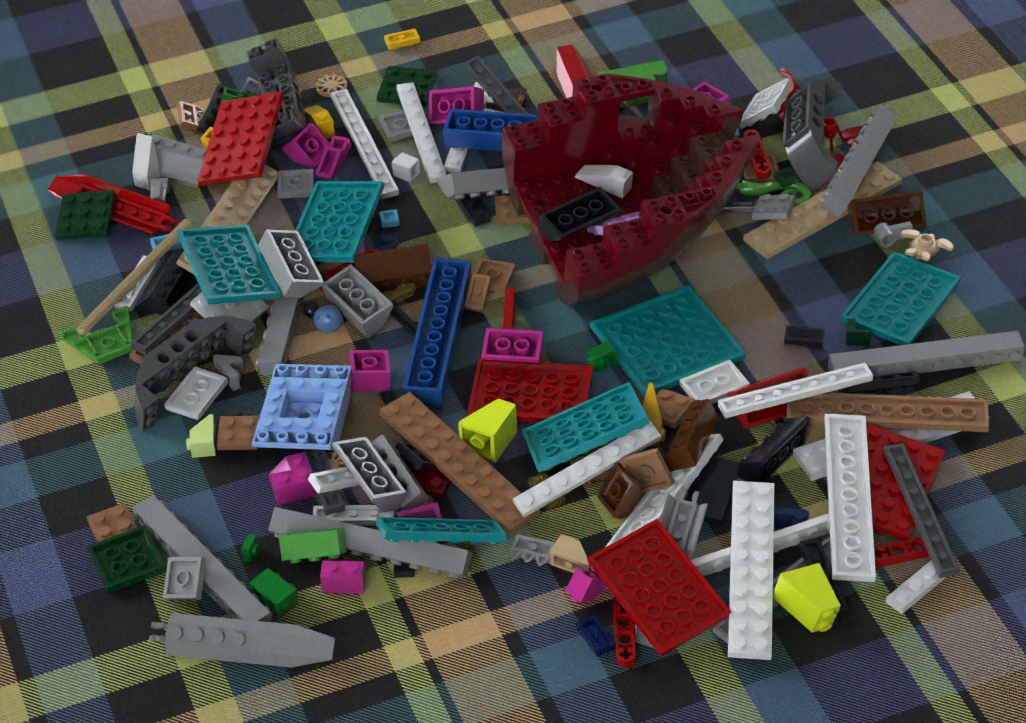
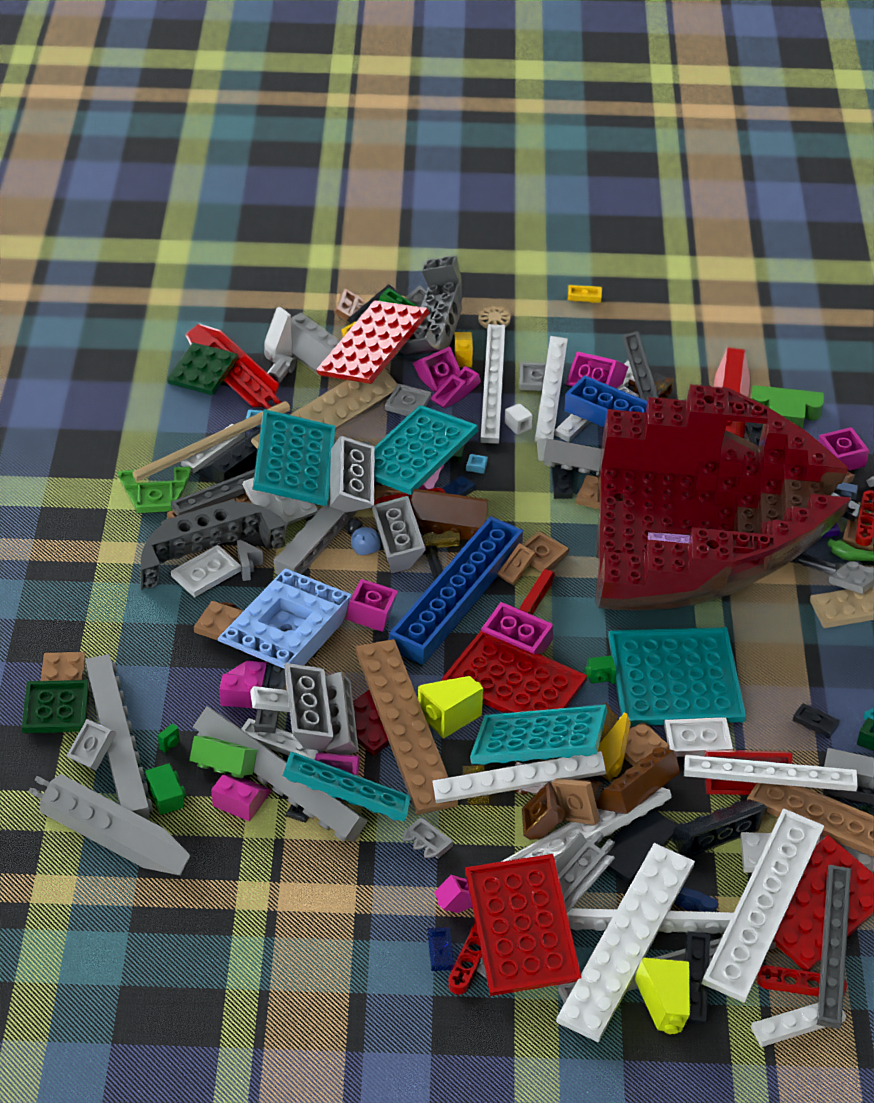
camera: 20 degrees right, 0 degrees up
yellowish green slope [186,414,216,458] -> none
dark green plate [377,66,437,106] -> none
black plate [395,441,435,472] -> none
black slope [538,187,622,241] -> none
tan slope [550,534,589,573] -> none
white slope [575,165,633,199] -> none

